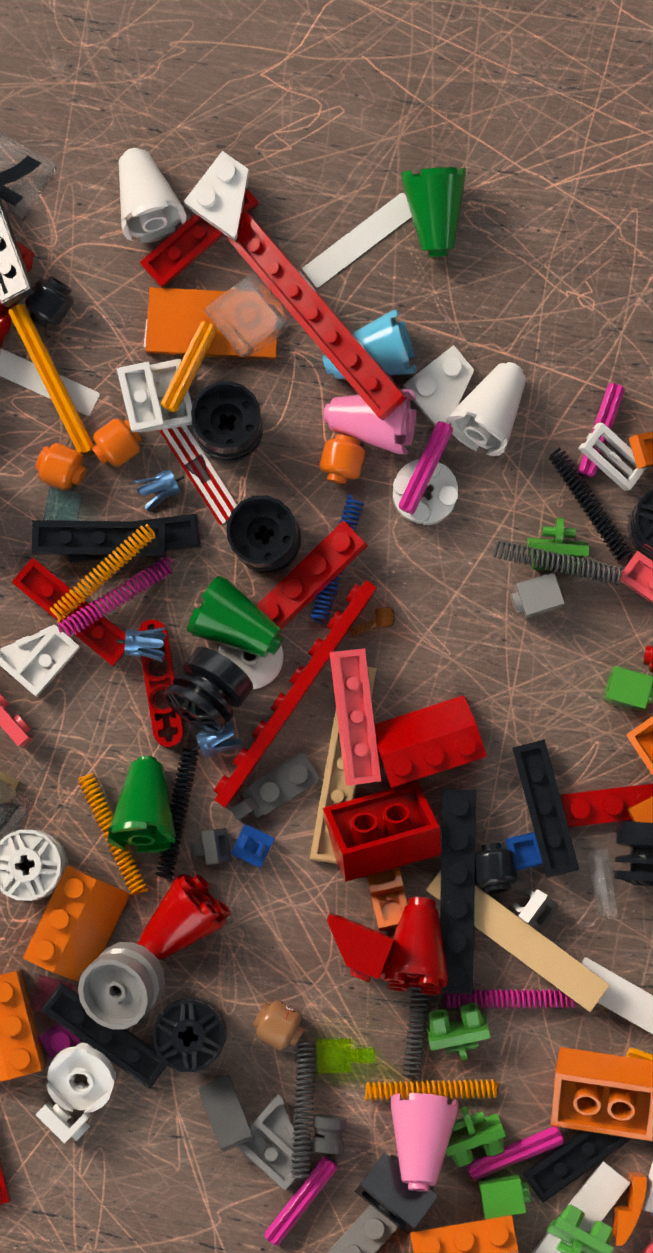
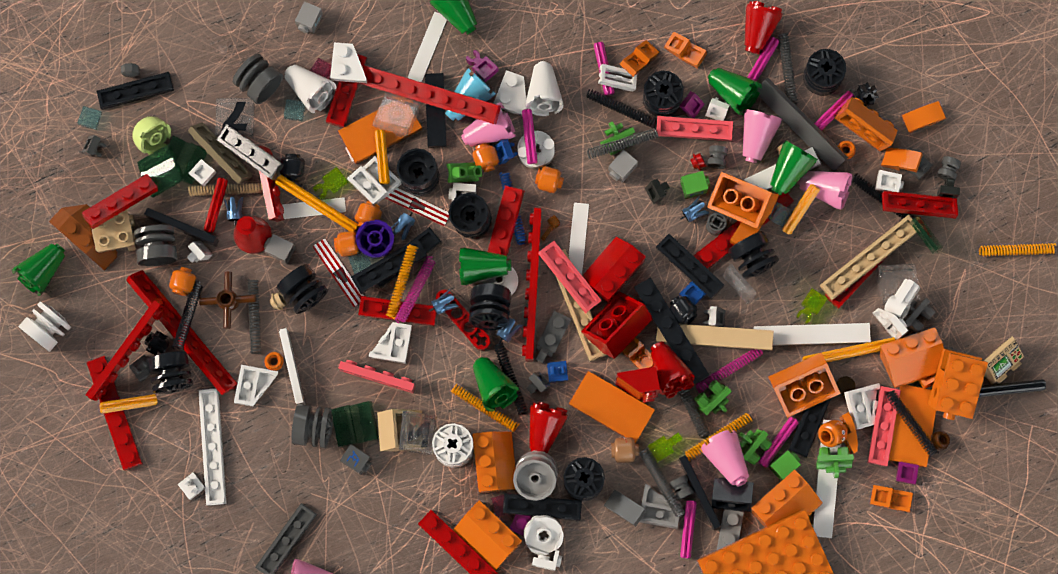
camera: 30 degrees left, 5 degrees down
none -> dark grey wheel [232,54,283,104]
none -> clear light blue tile [284,99,305,121]
none -> light grey brick [295,1,323,34]
none -> clear pink tile [309,57,332,79]
none -> clear neon green plate [313,167,348,199]
none -> sticker [313,239,364,307]
none -> dark purple cylinder [356,220,394,258]
none -> black tile [425,73,447,148]
none -> bright green hips [447,162,482,183]
none -> white bracket [449,183,477,201]
none -> magenta plate [466,50,499,82]
none -> blue tile [494,139,518,165]
none -> orange head [535,166,564,193]
none -> white sticker [569,203,589,275]
none -> orange tile [569,371,655,444]
none -> pearl dark grey tile [645,179,670,205]
none -> black tile [678,455,721,530]
none -> flat silver piece [680,197,709,223]
none -> dark grey wheel [706,213,727,235]
none -> orange head [818,420,848,447]

